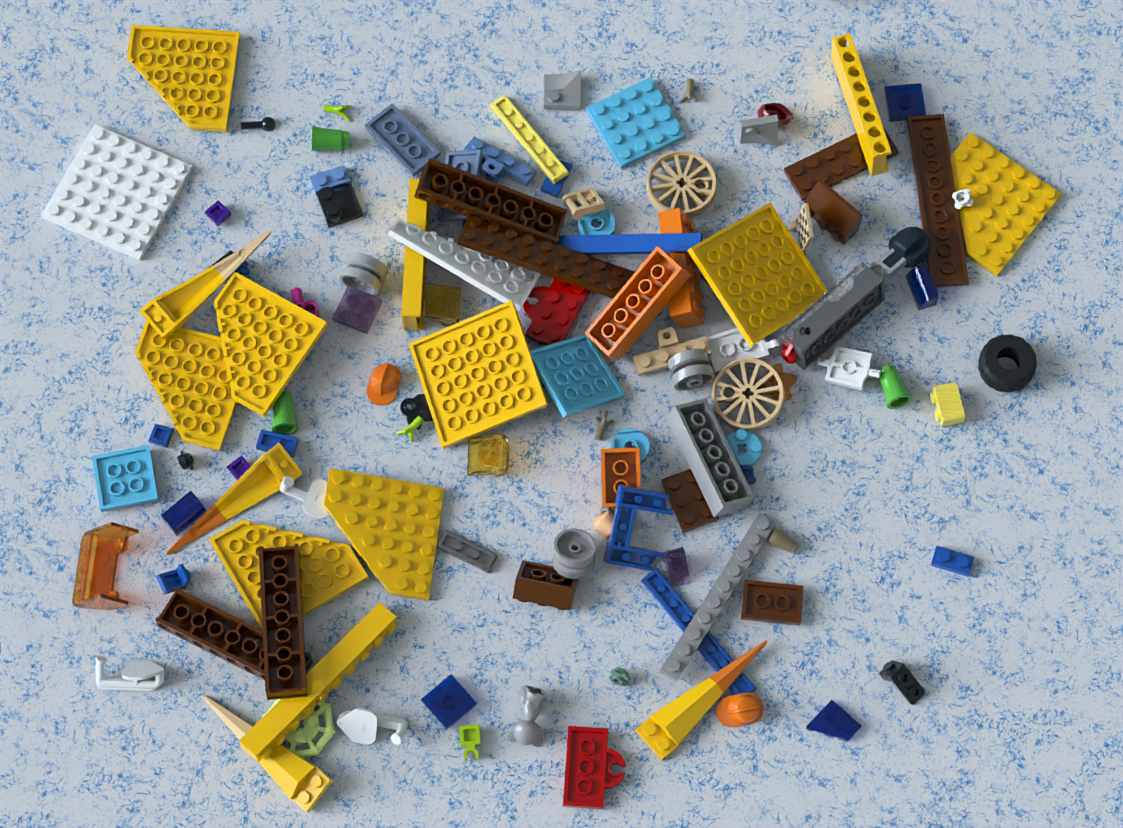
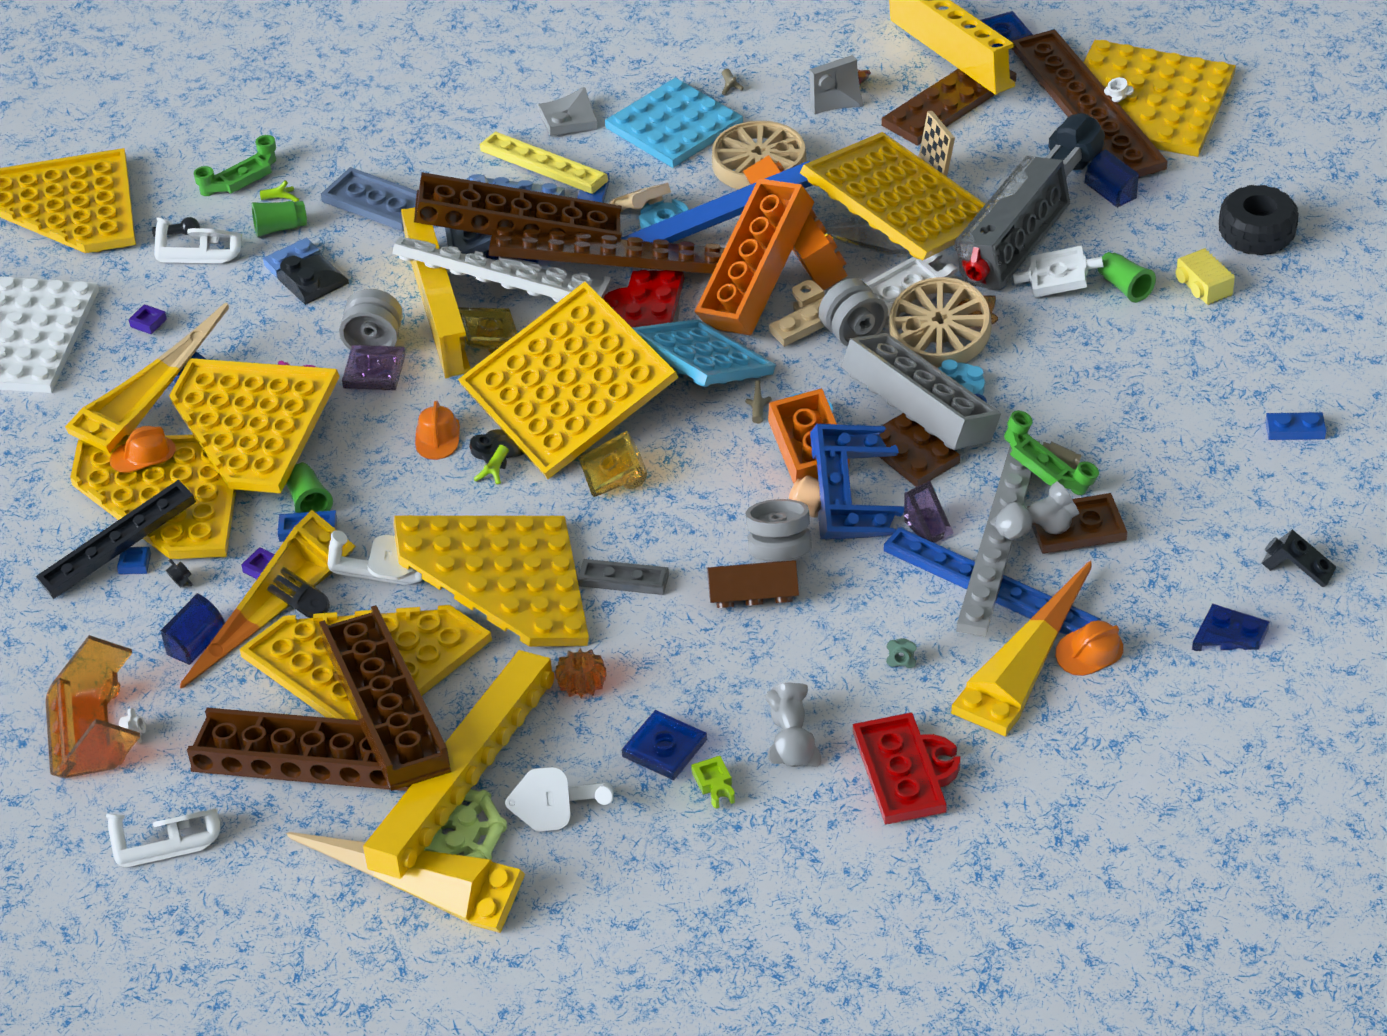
camera: 15 degrees left, 25 degrees down
medium azure plate [92,445,159,512] -> none
blue bracket [157,564,190,595] -> none
reddish brown slope [803,179,862,245] -> none
none -> black plate [36,479,196,599]
none -> orange piece [110,426,176,473]
none -> white plate [119,708,146,744]
none -> white piece [155,217,242,264]
none -> bright green plate [193,135,276,196]
none -> black arm [267,567,330,618]
none -> clear orange gear [555,648,607,699]
none -> light grey animal [989,481,1079,540]
none -> bright green plate [1004,410,1099,495]

